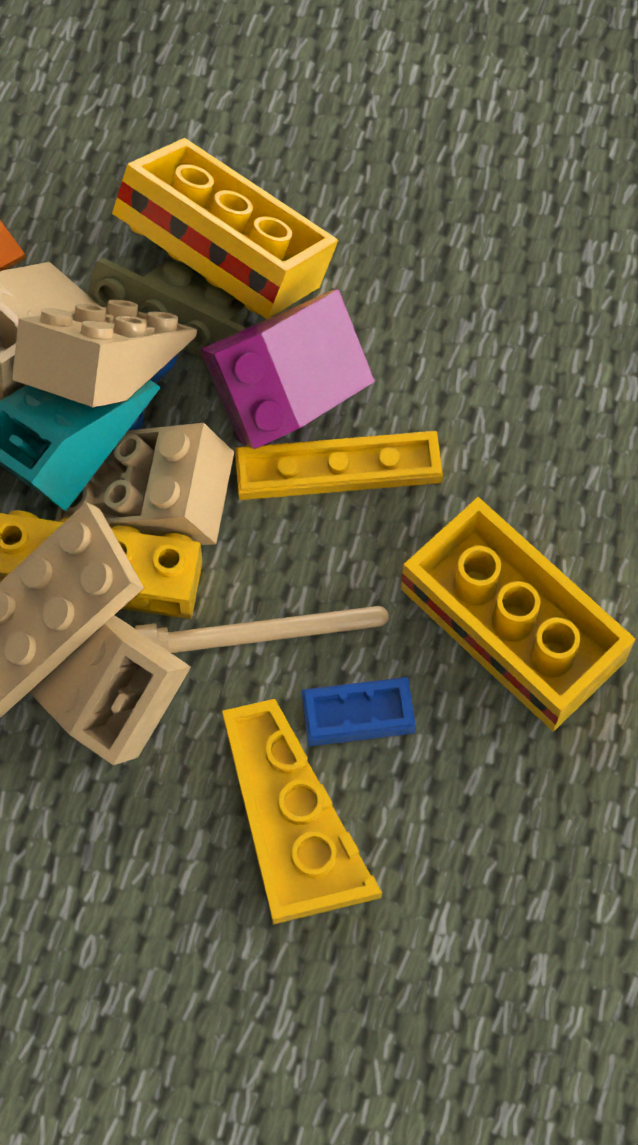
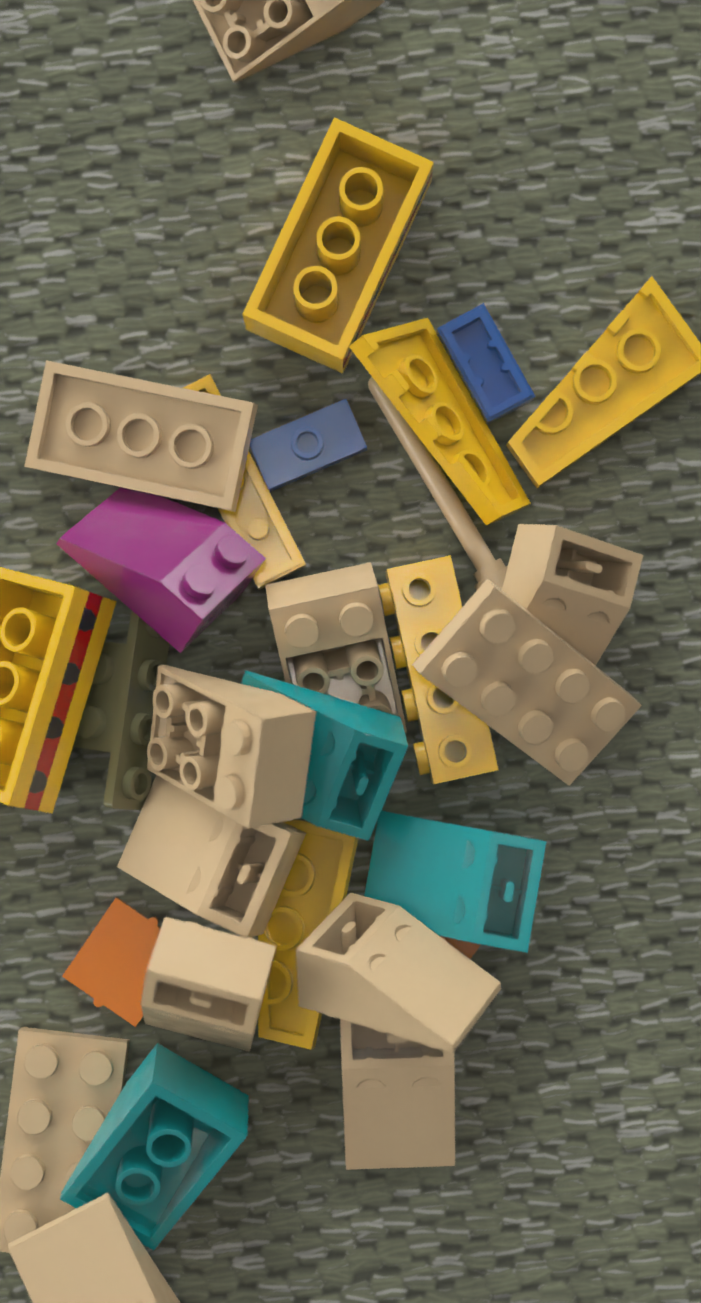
camera: 110 degrees left, 20 degrees up
none -> tan plate [24,360,258,512]
none -> blue plate [250,399,367,492]
none -> yellow wing [349,317,531,526]

